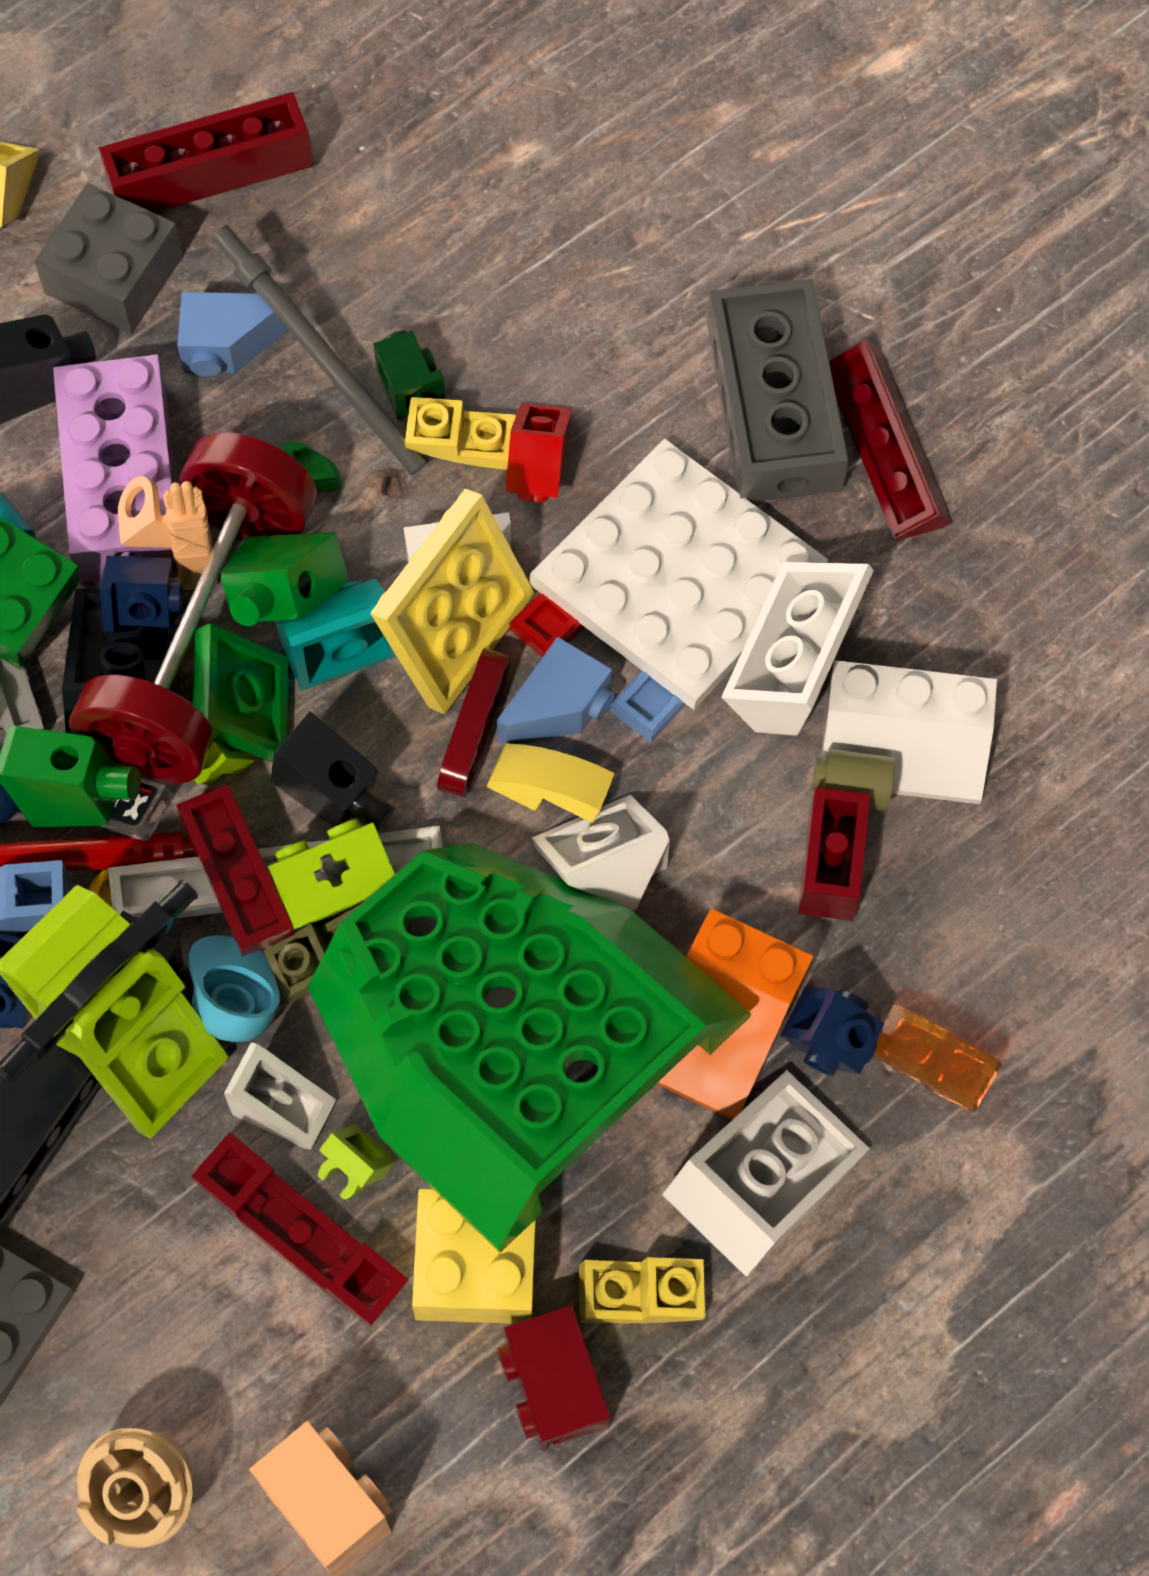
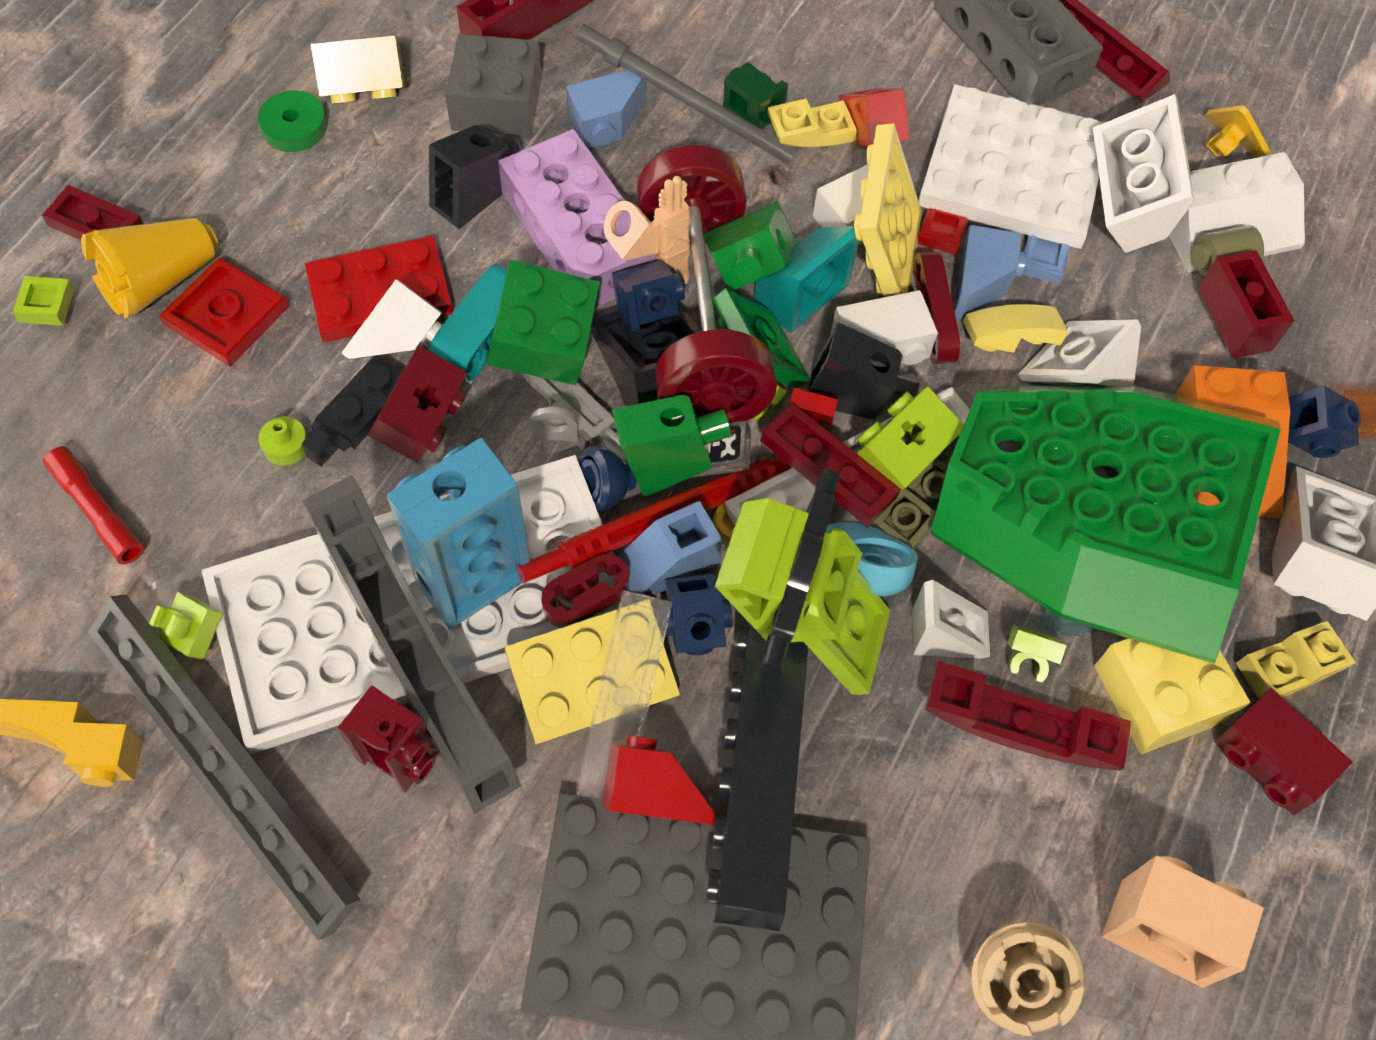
camera: 25 degrees left, 5 degrees down
none -> red tile [789,388,838,426]
none -> white slope [831,290,938,365]
none -> yellow piece [1205,105,1272,158]

